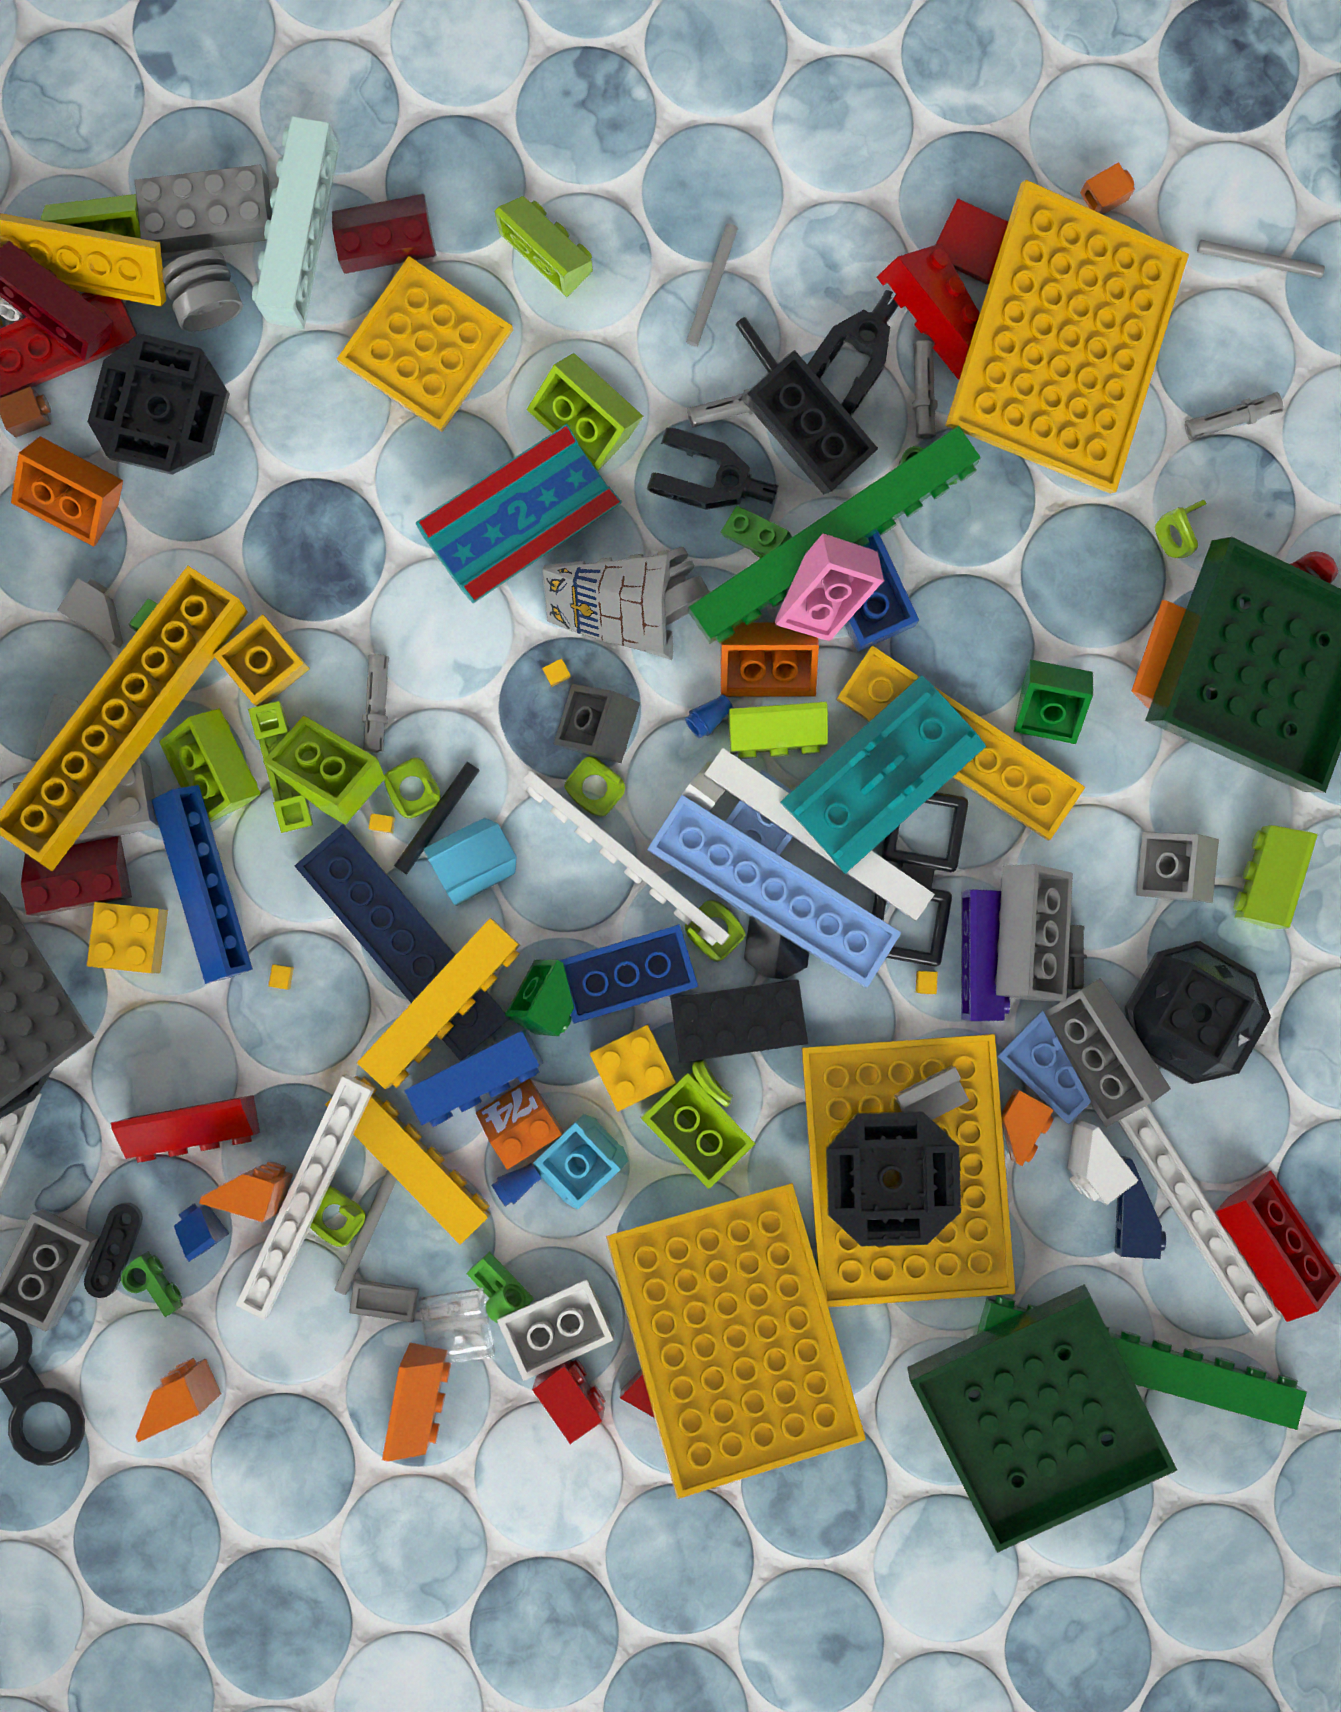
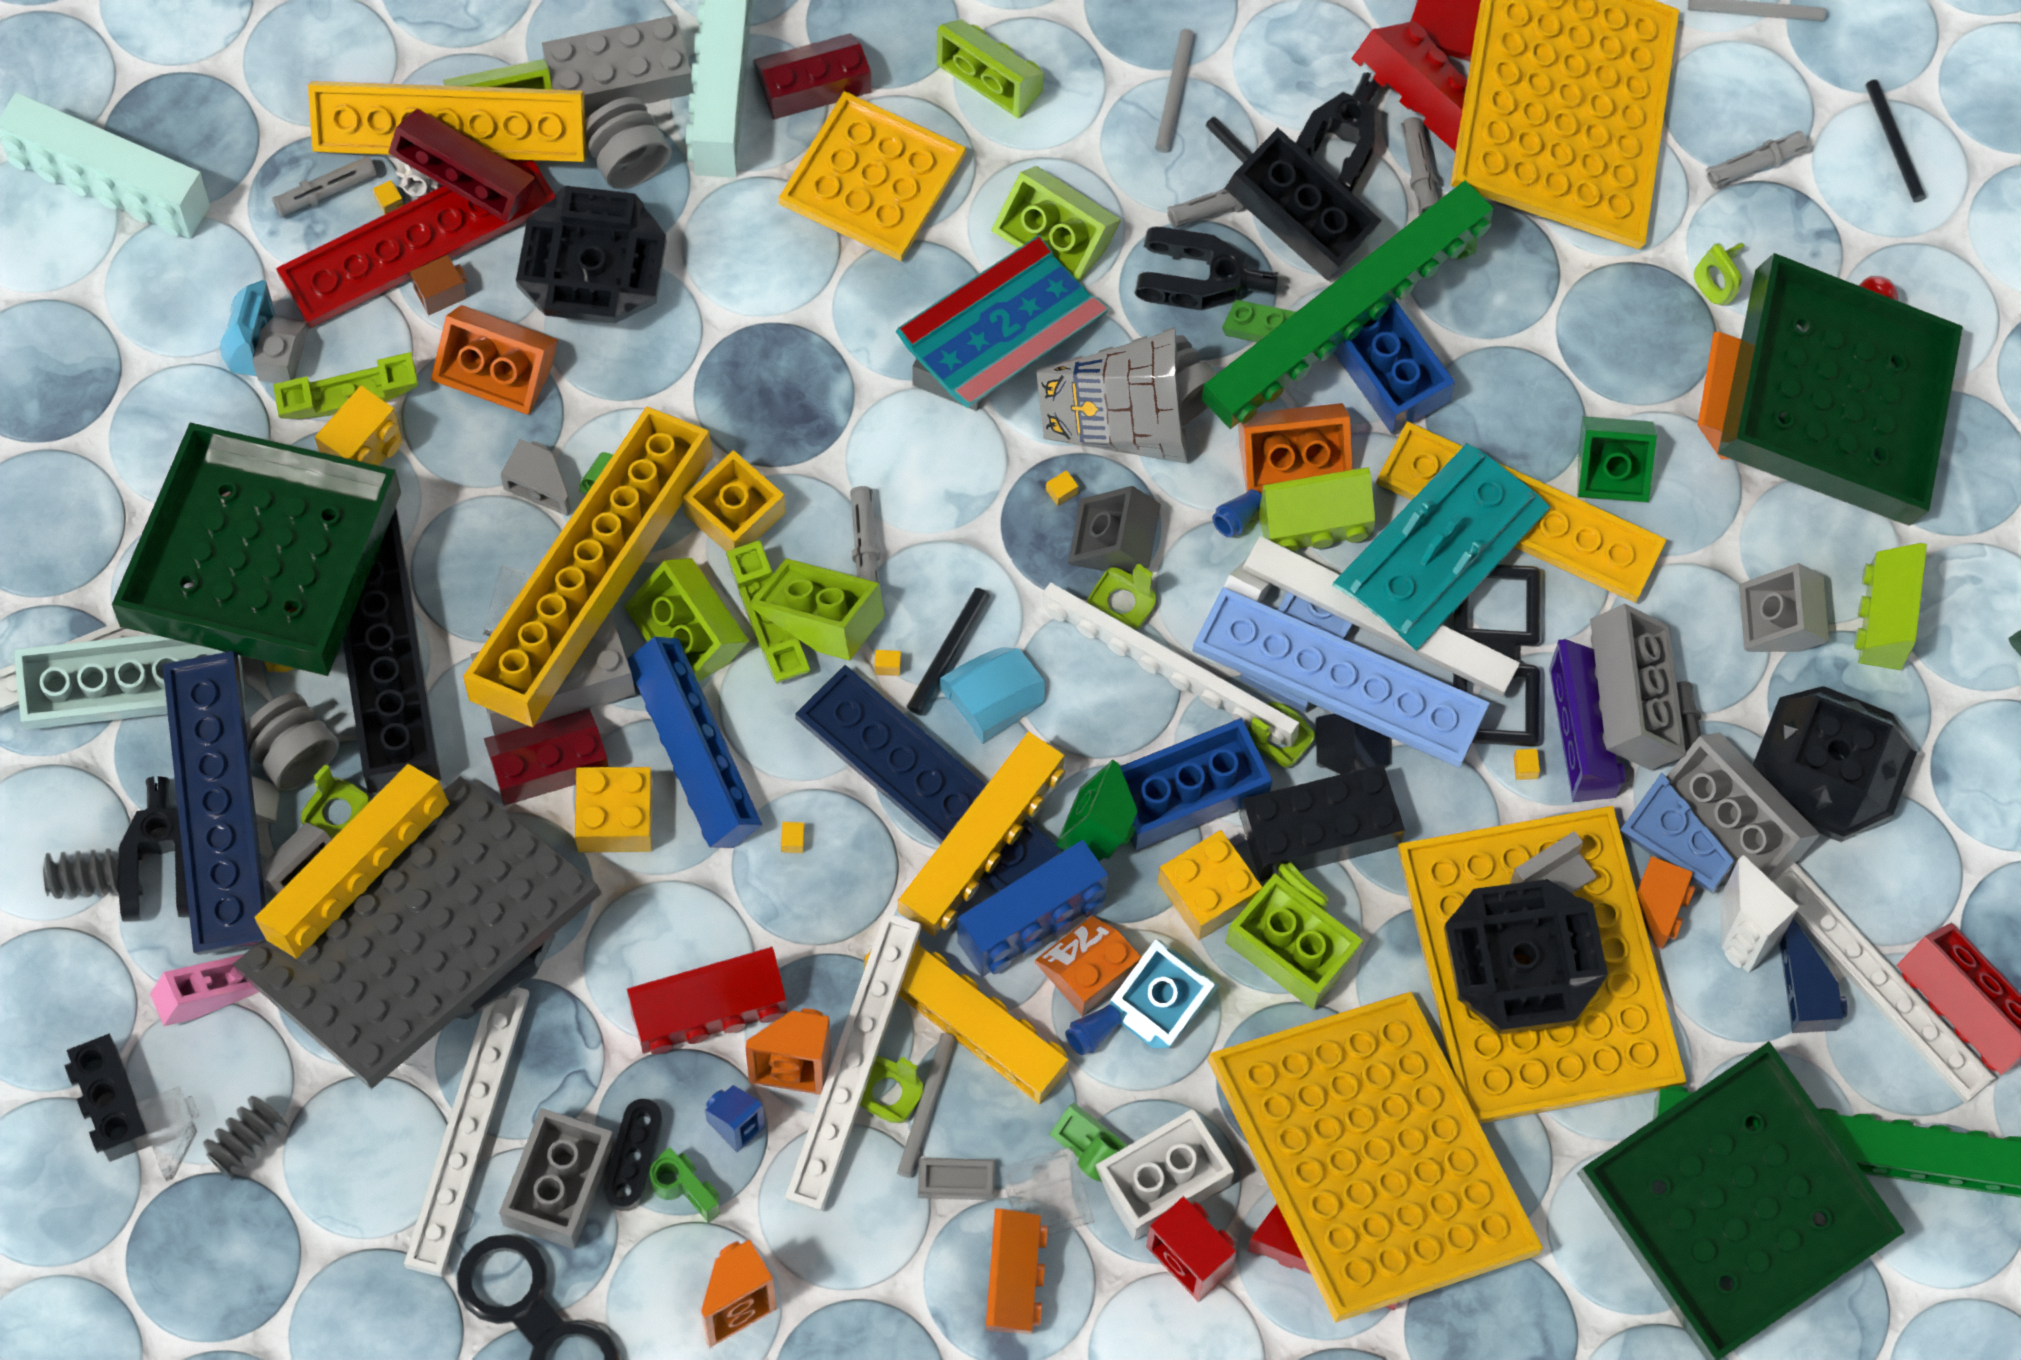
camera: 10 degrees left, 20 degrees down
lime piece [384,757,441,819] -> none
bright pink slope [775,534,884,641] -> none

